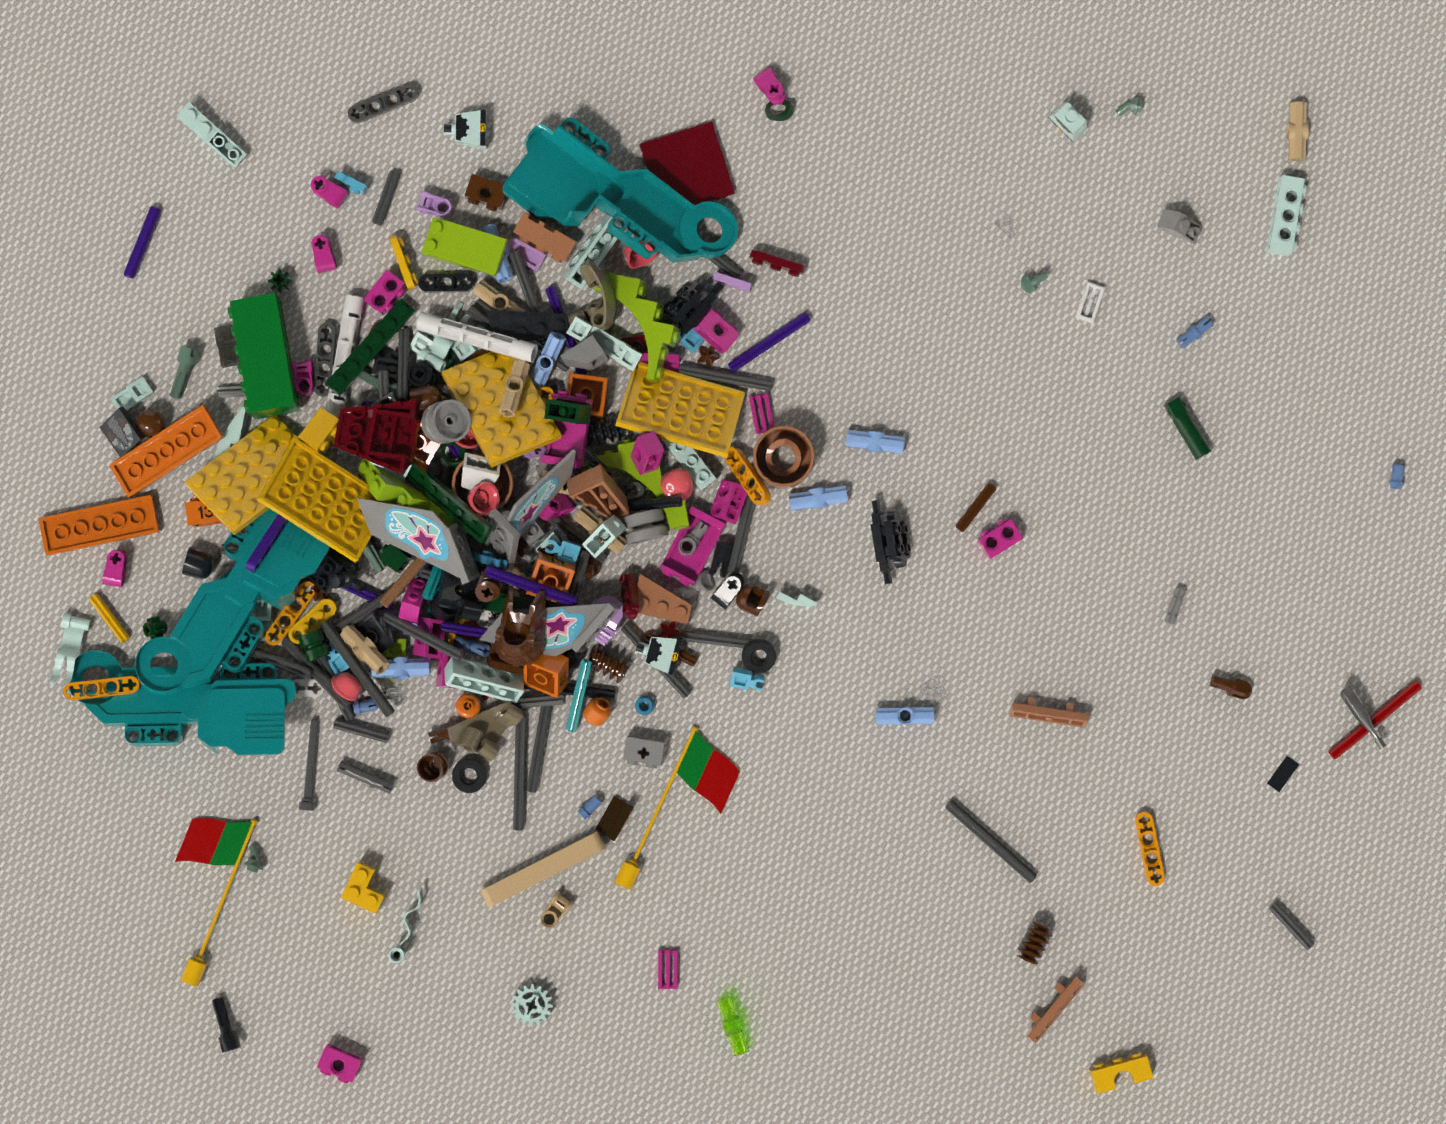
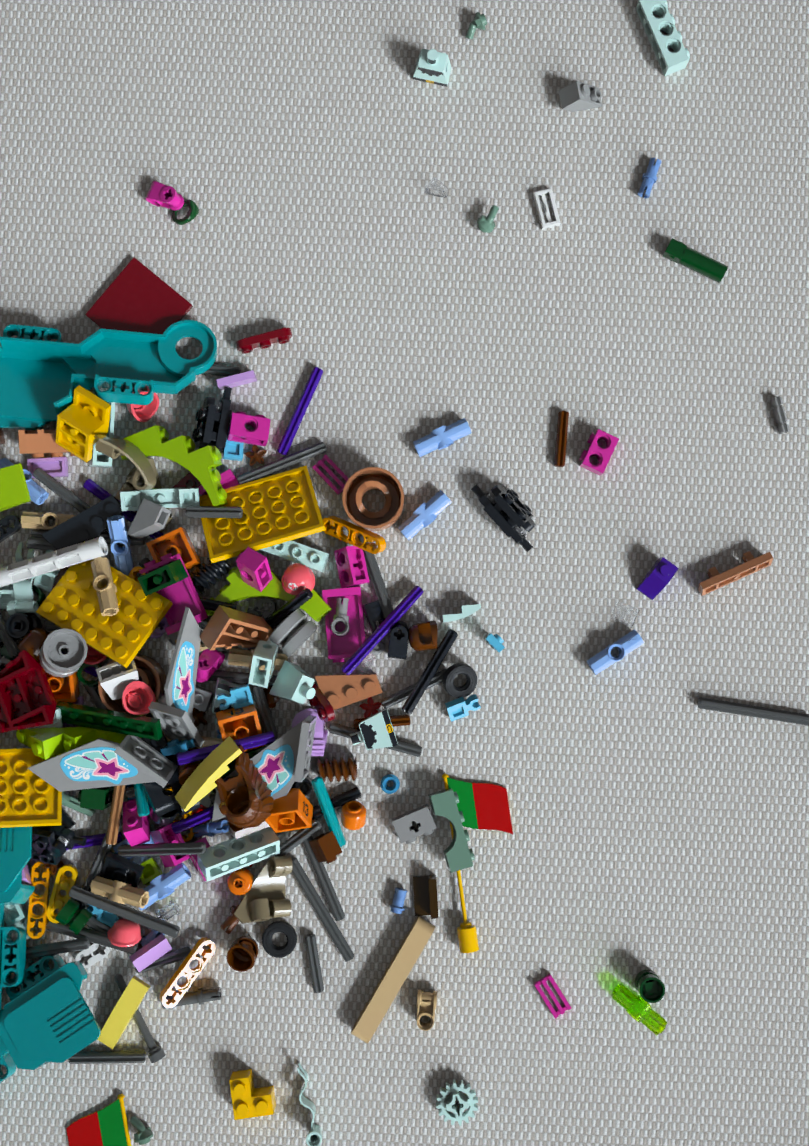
camera: 30 degrees left, 0 degrees up
none -> yellow bracket [55,385,111,463]
none -> dark grey axle [68,1051,147,1064]
none -> light yellow slope [97,975,151,1050]
none -> lavender tile [129,933,172,972]
none -> beam [159,937,216,1008]
none -> light yellow slope [175,736,243,812]
none -> dark grey axle [186,506,243,518]
none -> light aqua torso [269,660,315,704]
none -> dark grey axle [305,934,324,993]
none -> reddish brown brick [309,831,342,864]
none -> dark purple axle [341,586,424,675]
none -> black axle [402,629,458,714]
none -> sand green arch [428,788,475,873]
none -> medium azure plate [485,633,505,653]
none -> dark green wheel [635,970,665,1003]
none -> dark purple slope [637,557,679,600]

